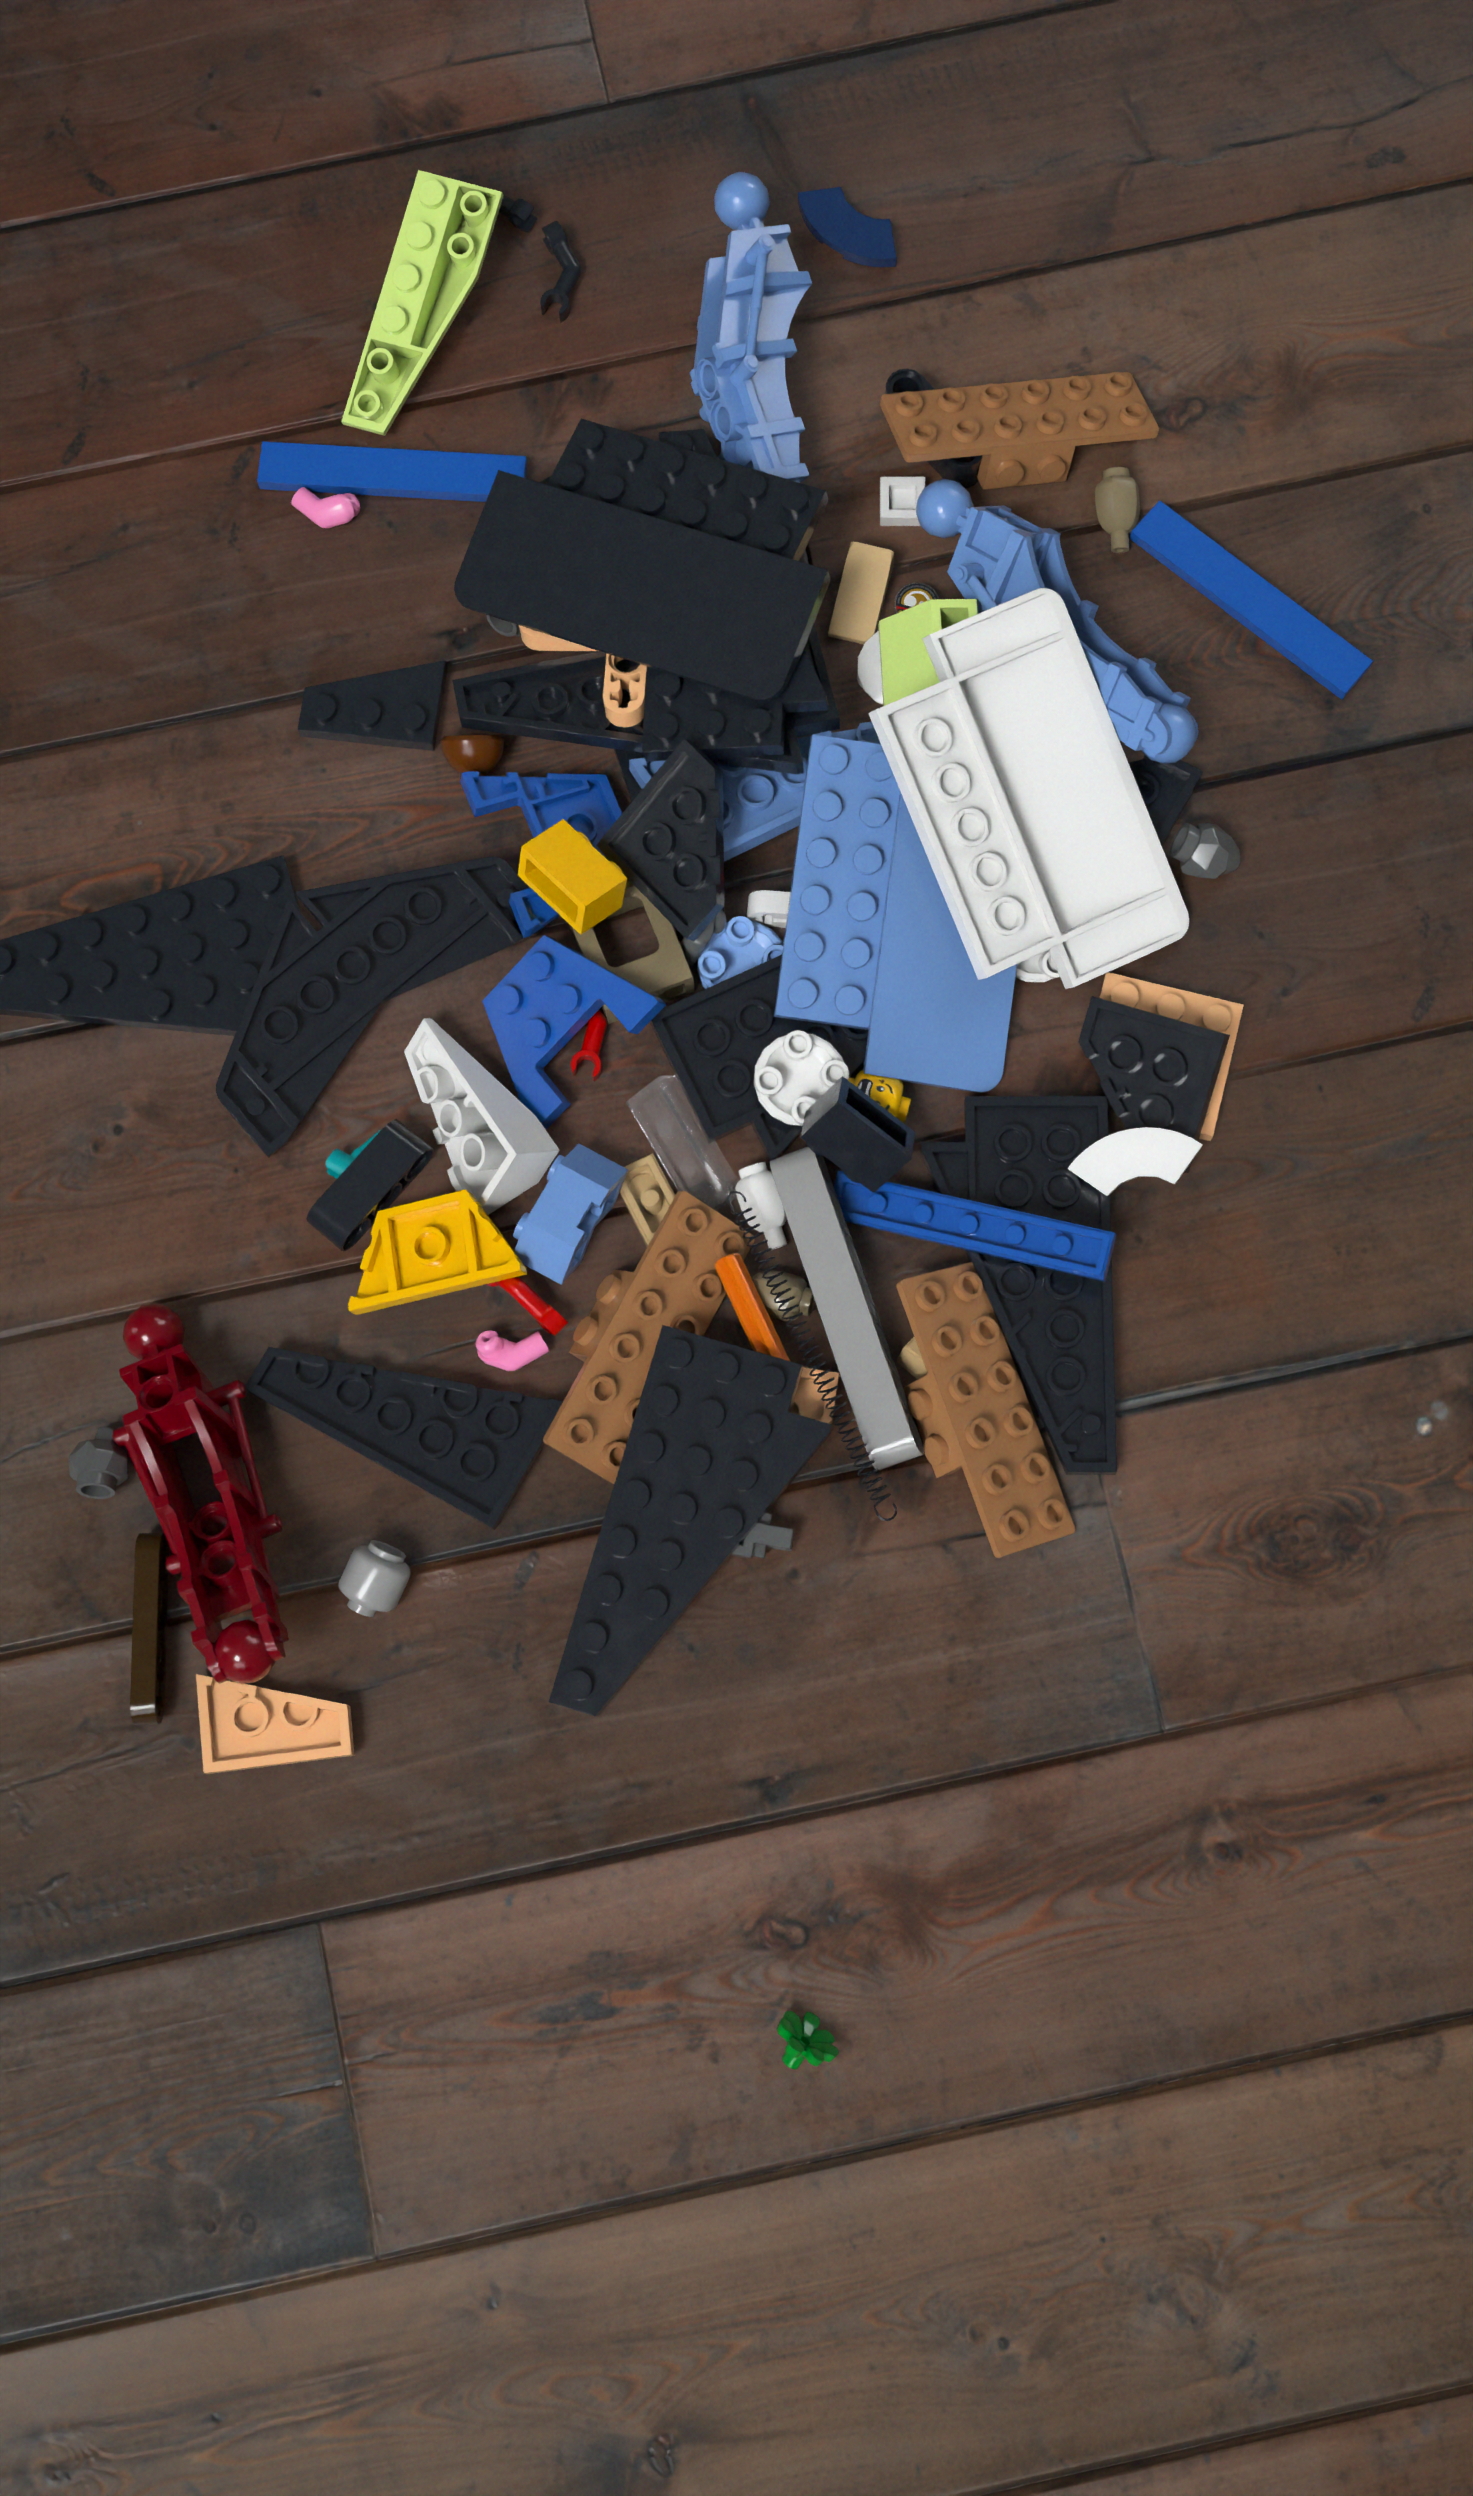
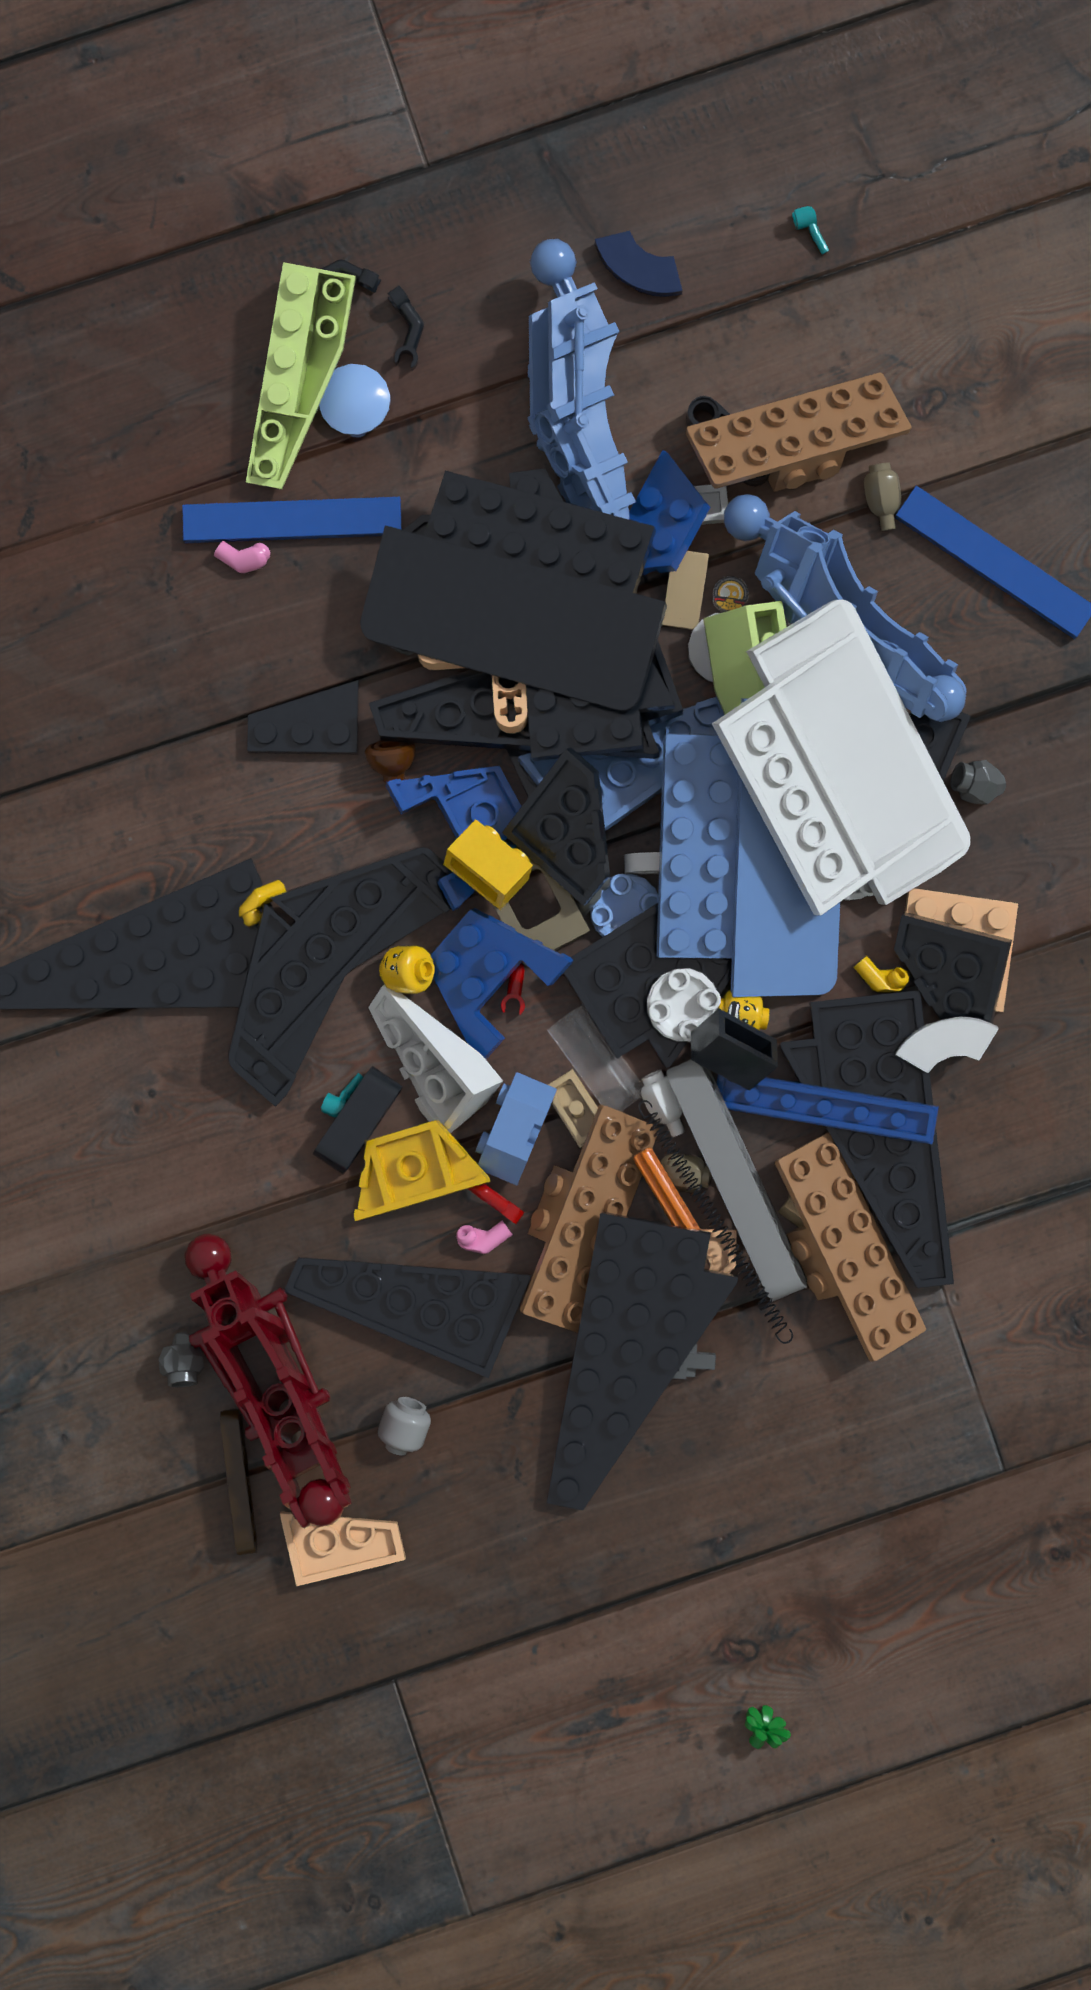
camera: 15 degrees left, 10 degrees up
none -> yellow arm [239,880,286,927]
none -> light blue dish [319,364,391,438]
none -> yellow head [379,946,435,994]
none -> blue wing [629,450,711,575]
none -> teal hand [792,206,829,255]
none -> yellow arm [853,956,909,993]

